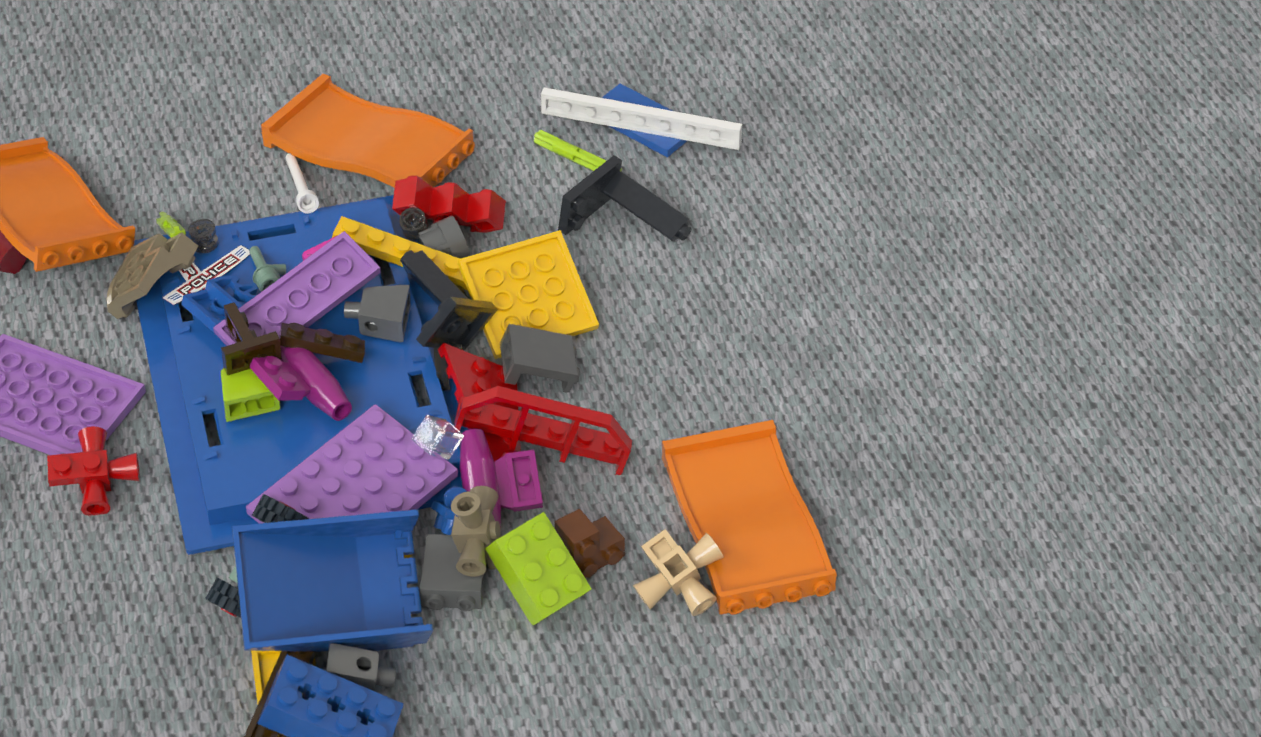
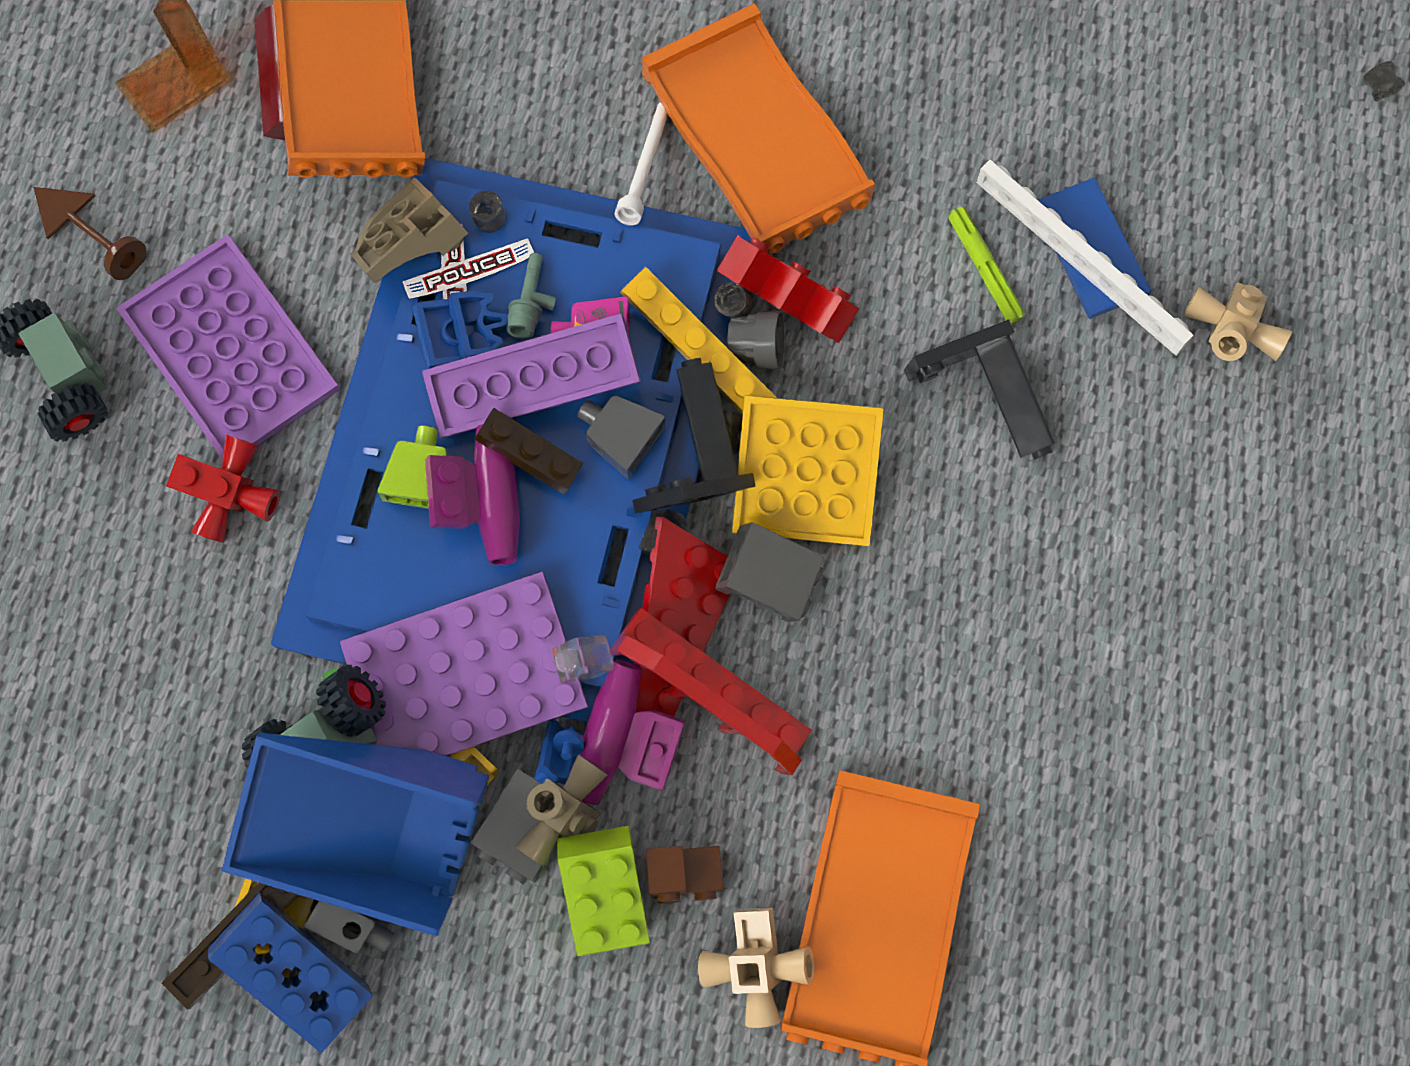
camera: 30 degrees right, 30 degrees up
lime axle [156,212,186,238] -> none
dark brown bracket [221,302,282,376] -> none
none -> tan brick [1183,282,1292,361]

